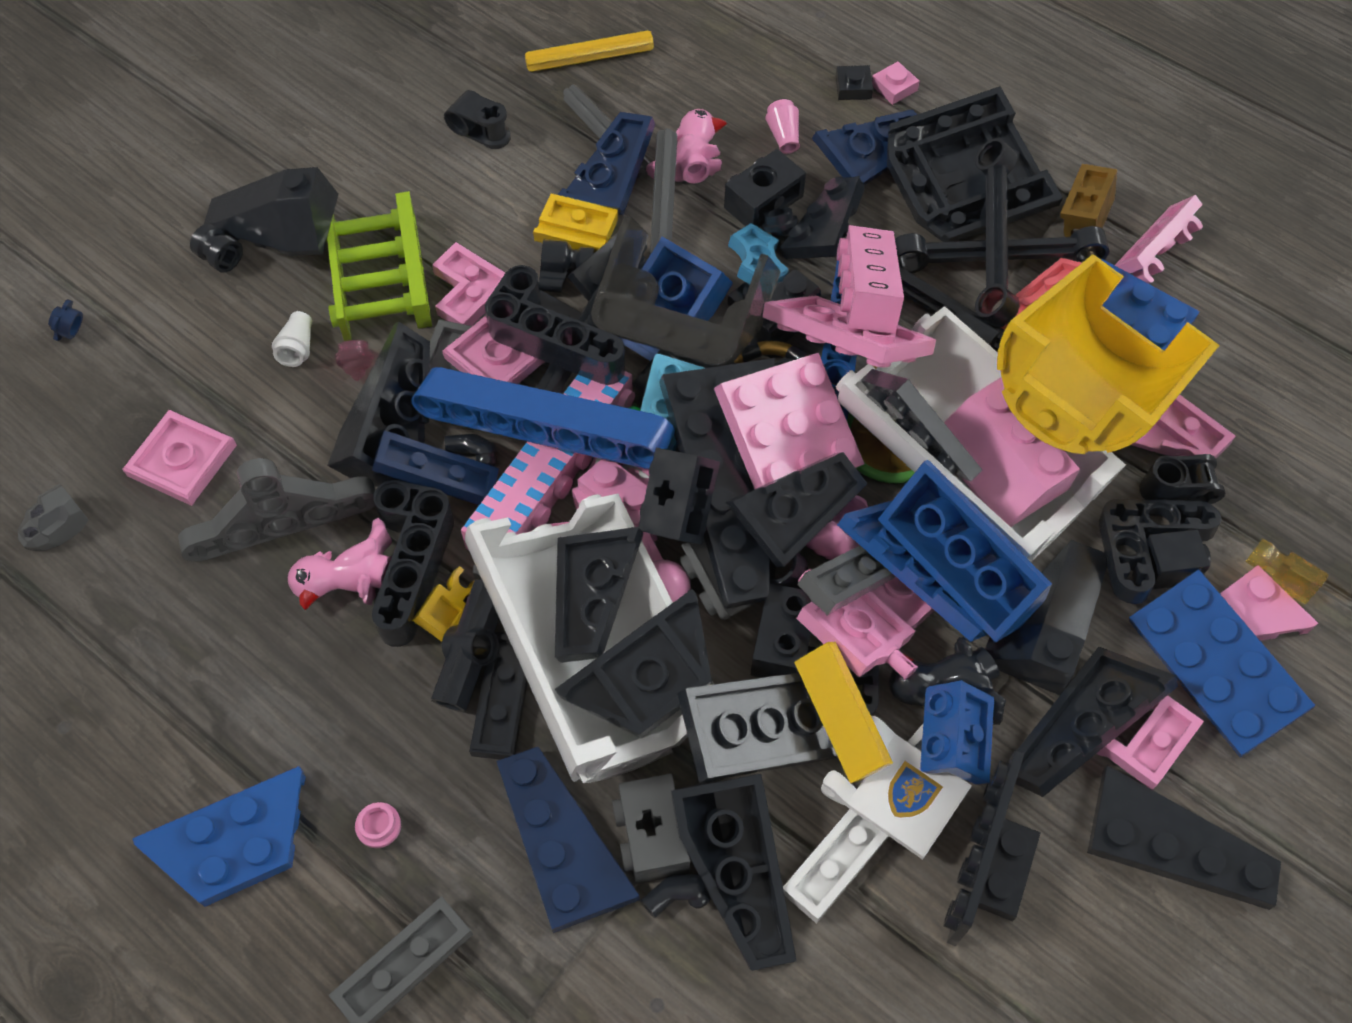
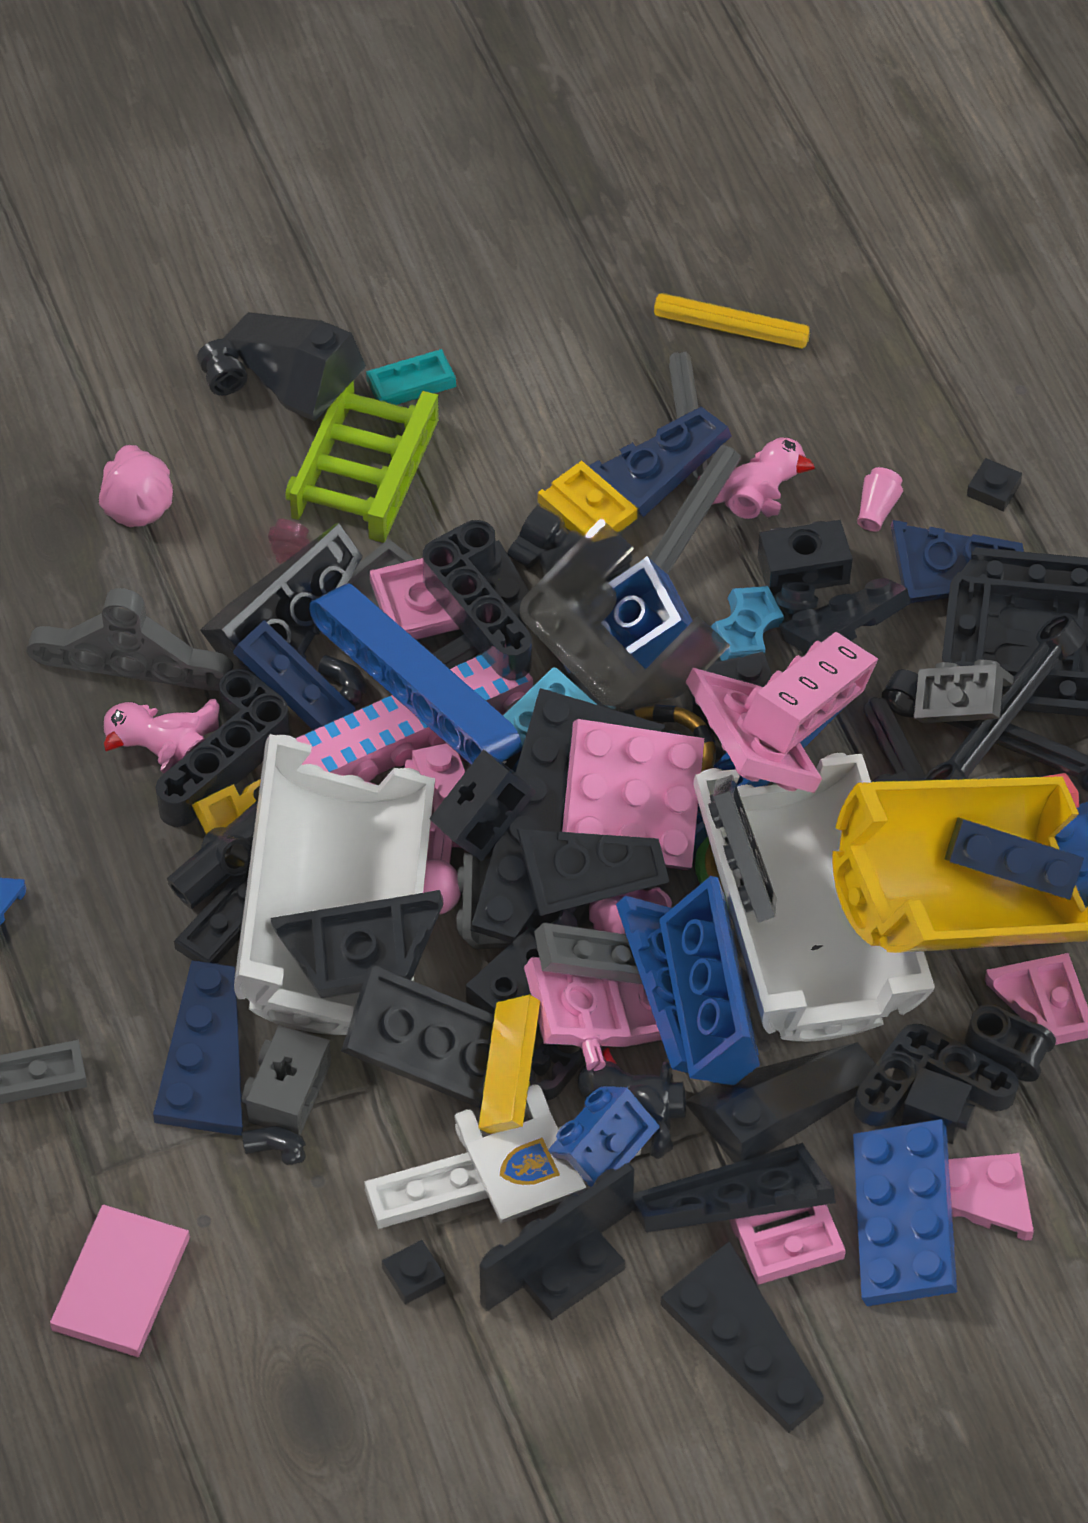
camera: 30 degrees right, 5 degrees down
dark blue plate [48,299,83,341] -> none
bright pink tile [122,410,237,506] -> none
white cone [272,311,312,367] -> none
bright pink plate [355,802,401,848] -> none
bright pink plate [432,242,505,326] -> none
black piece [444,90,511,149] -> none
black wing [555,527,643,663] -> none
black wedge [671,773,797,971] -> none
bright pink plate [872,61,920,105] -> none
bright pink slope [944,377,1080,527] -> none
clear yellow plate [1245,538,1329,604] -> none
none -> bright pink hair [99,445,173,527]
none -> teal plate [366,349,456,405]
none -> black plate [382,1240,445,1305]
none -> dark grey bracket [914,660,1014,723]
none -> dark blue plate [944,817,1084,900]

